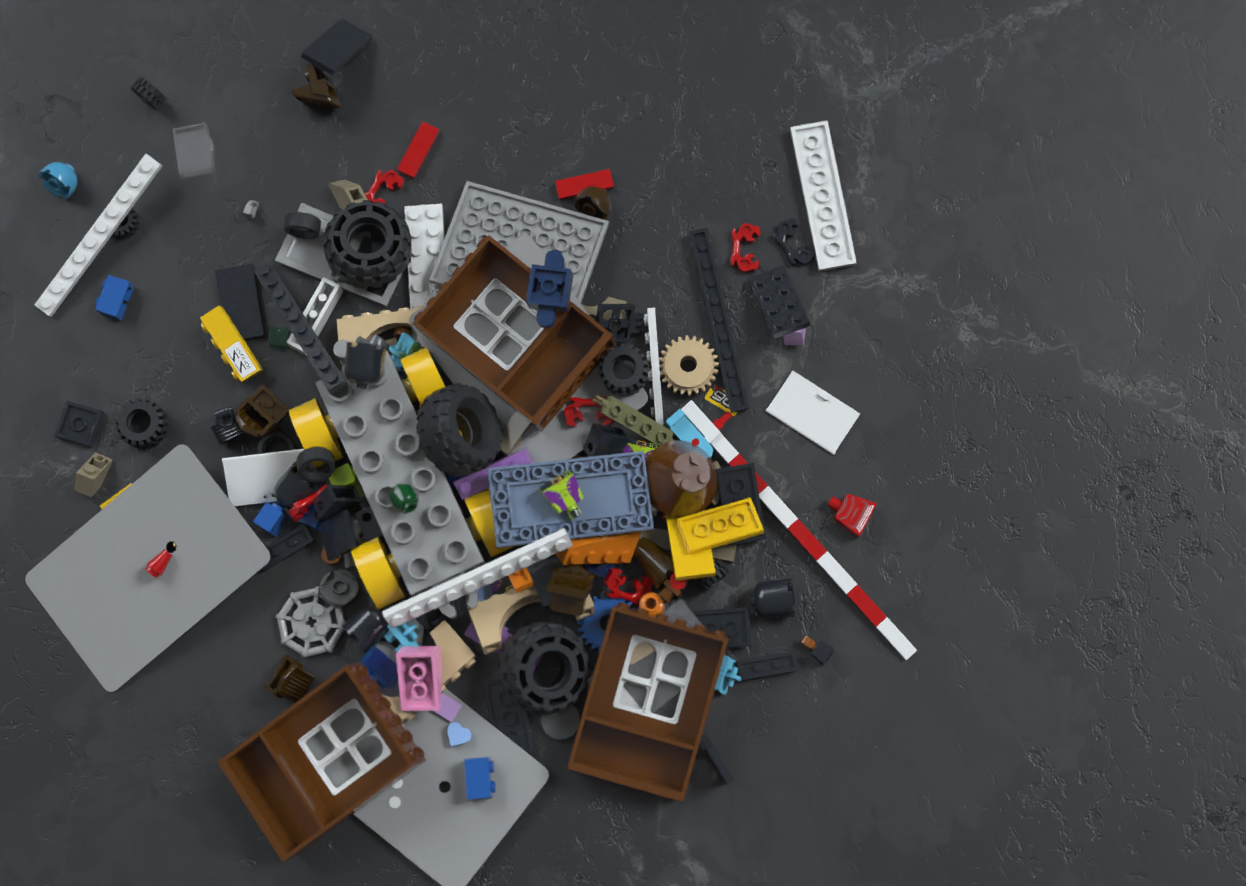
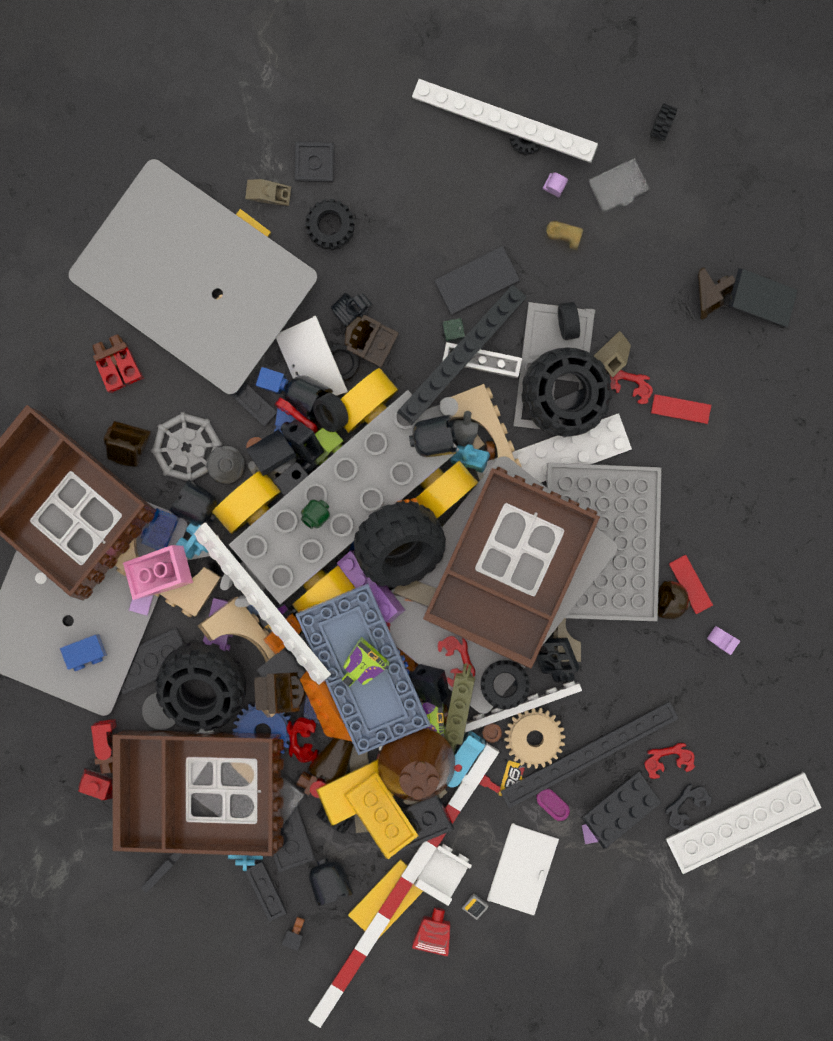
camera: 70 degrees right, 10 degrees up
dark azure cylinder [38,162,78,199] -> none
blue piece [95,275,134,321] -> none
red cone [145,549,173,578] -> none
yellow brick [200,306,264,383] -> none
light grey tile [243,200,259,220] -> none
light blue tile [447,722,472,746] -> none
dark blue brick [526,250,574,329] -> none
orange head [639,592,665,616] -> none
none -> red torso [78,768,113,800]
none -> red hips [91,719,117,774]
none -> red hips [93,334,144,393]
none -> yellow tile [348,859,423,939]
none -> white panel [414,844,472,906]
none -> slope [462,893,489,920]
none -> dark orange tile [482,723,502,743]
none -> magenta tile [536,788,570,821]
none -> lavender leg [543,172,568,198]
none -> clear yellow leg [546,221,583,250]
none -> lavender leg [707,626,740,655]

